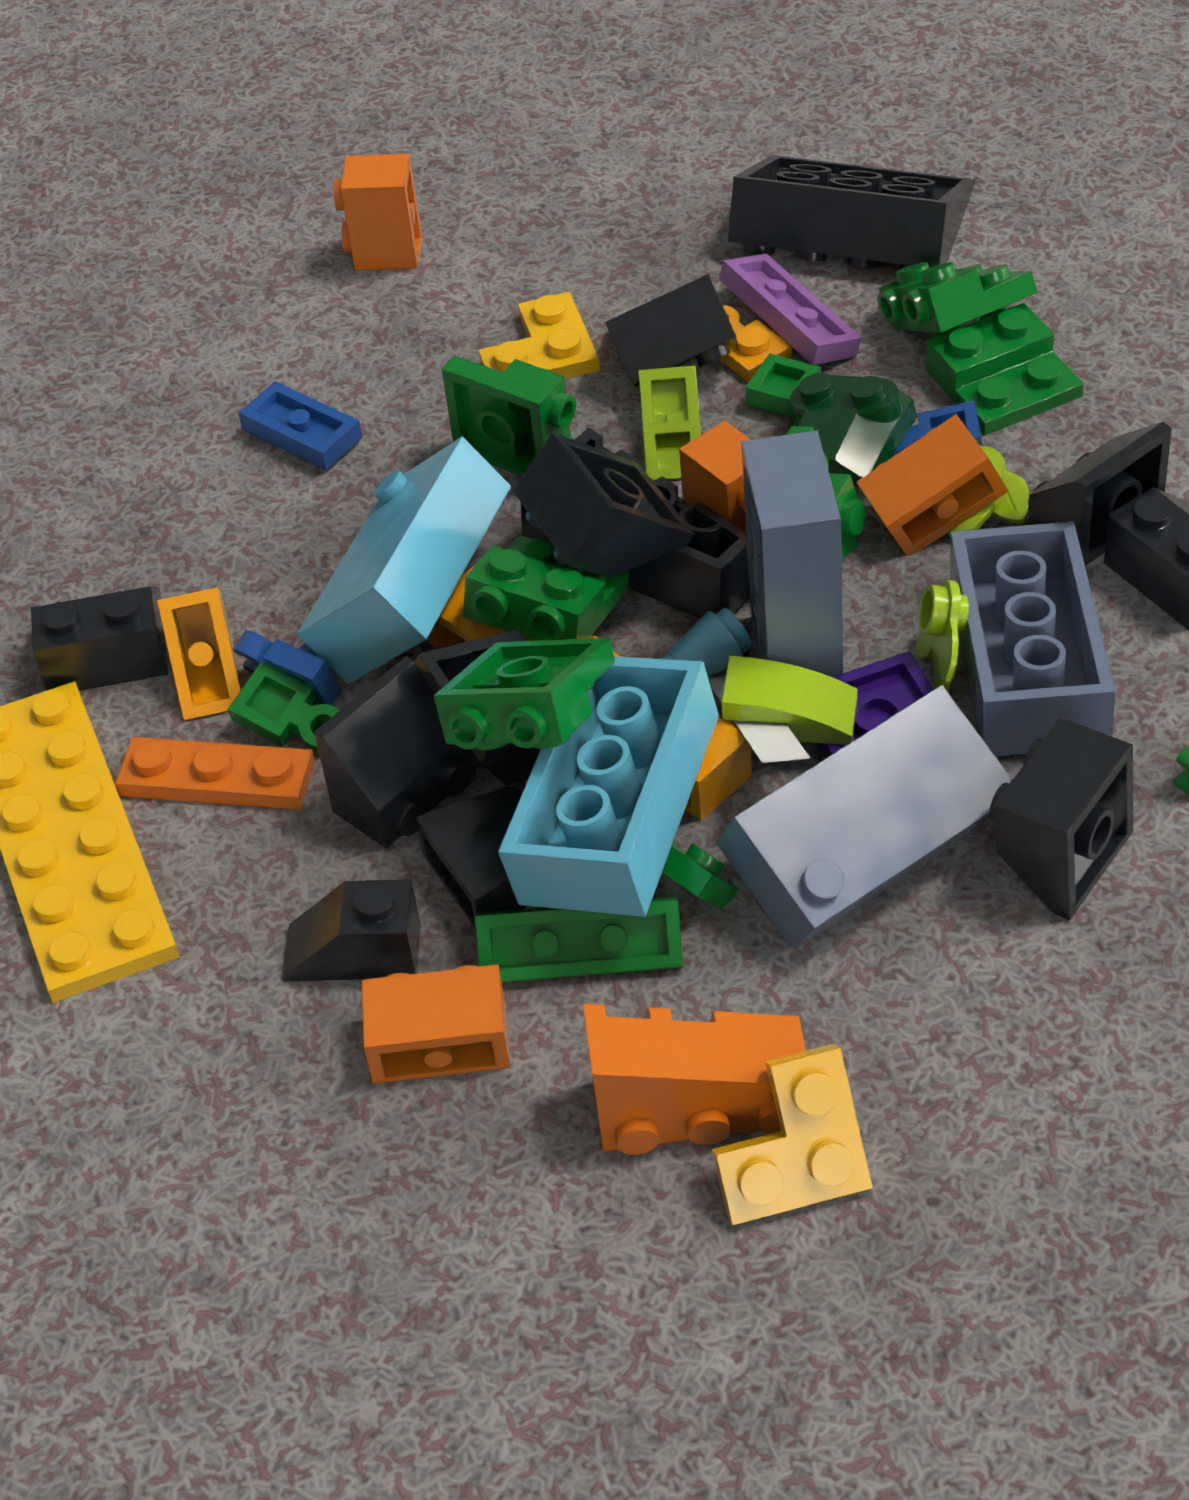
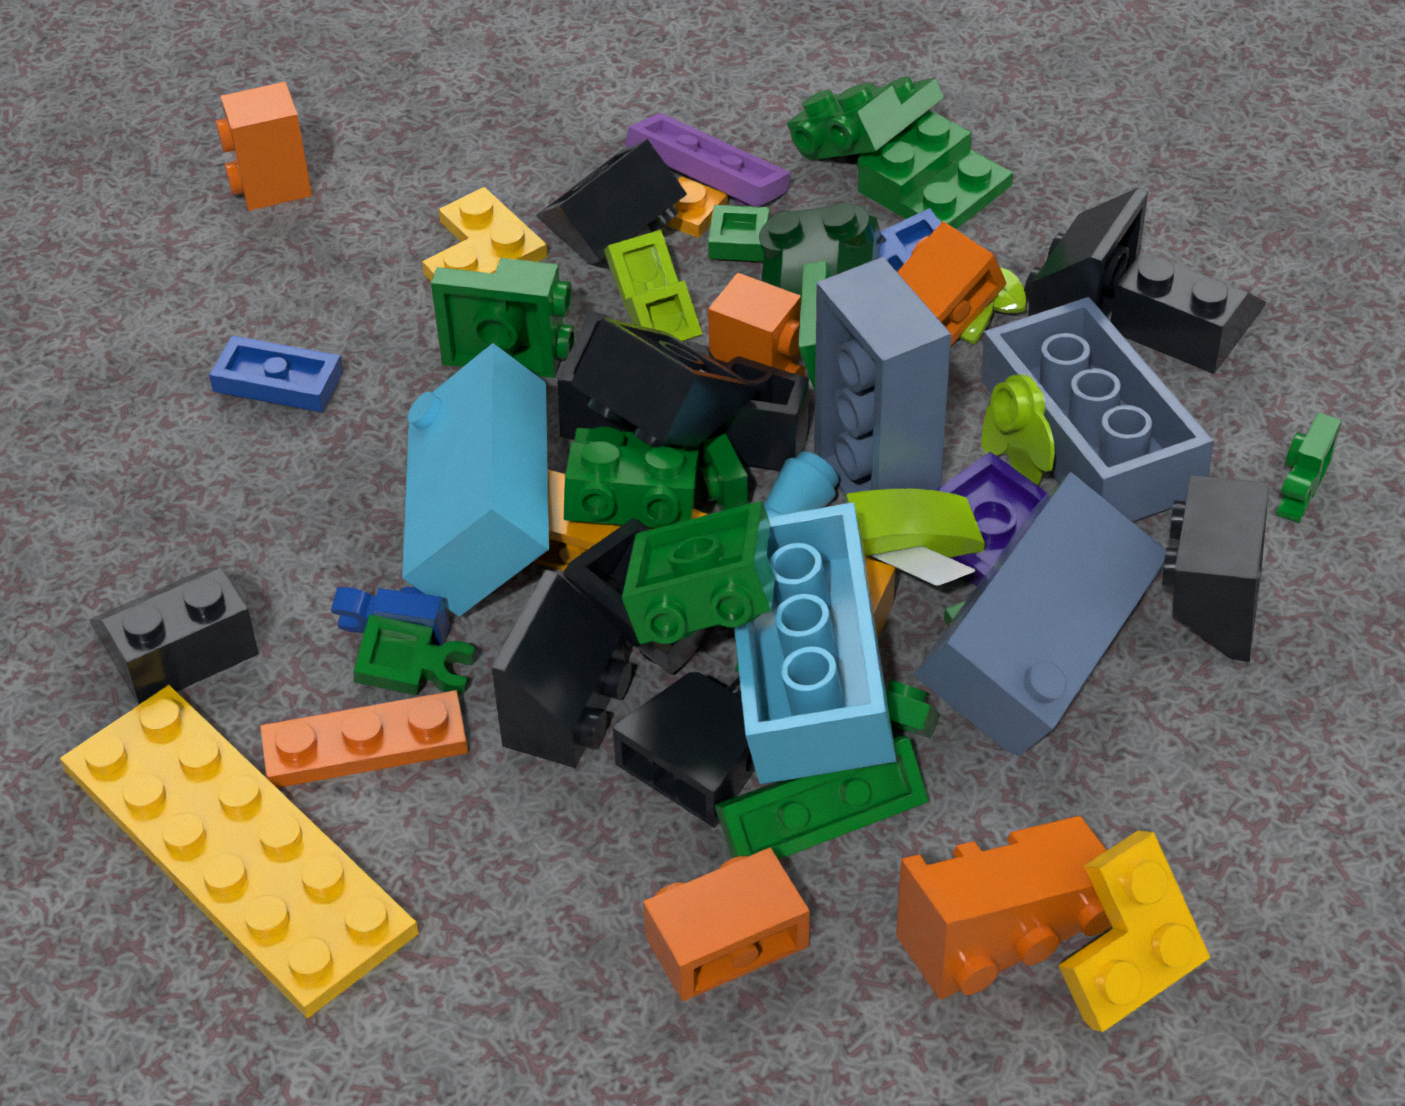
camera: 25 degrees left, 0 degrees up
light orange slope [157,587,241,720] -> none
black slope [283,879,421,982] -> none
black slope [728,155,975,269] -> none
none -> green plate [696,434,748,511]

